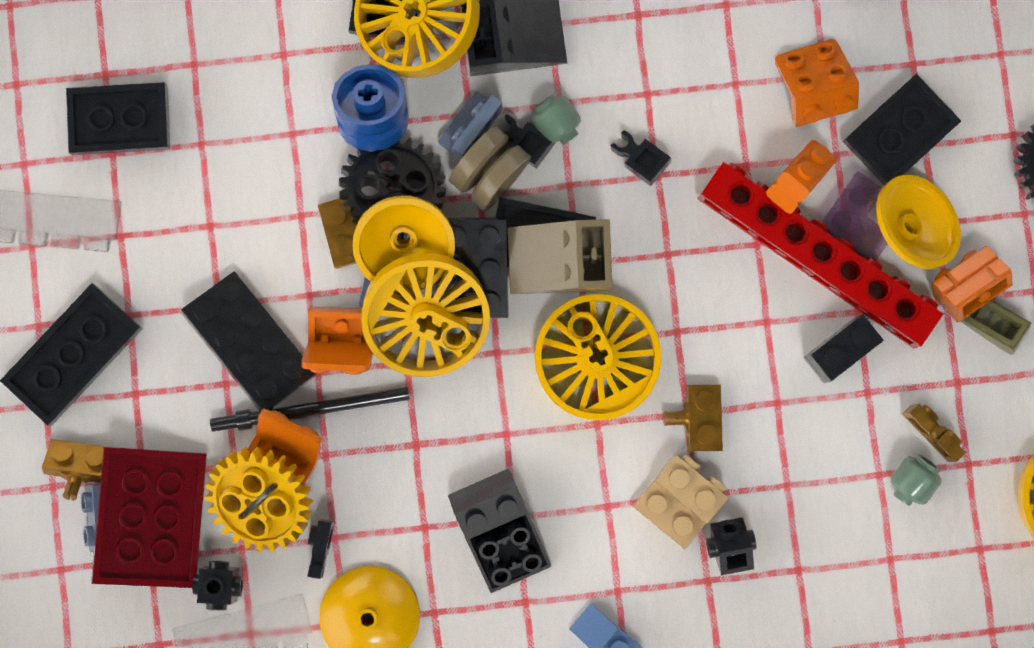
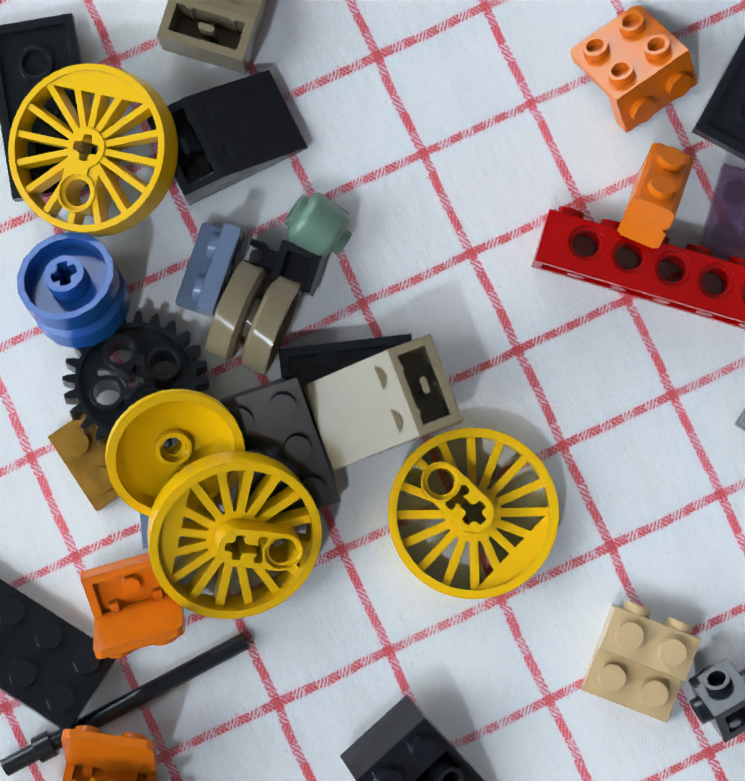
camera: 15 degrees left, 0 degrees up
black plate [610,130,671,186] -> none
pearl gold plate [663,384,723,452] -> none

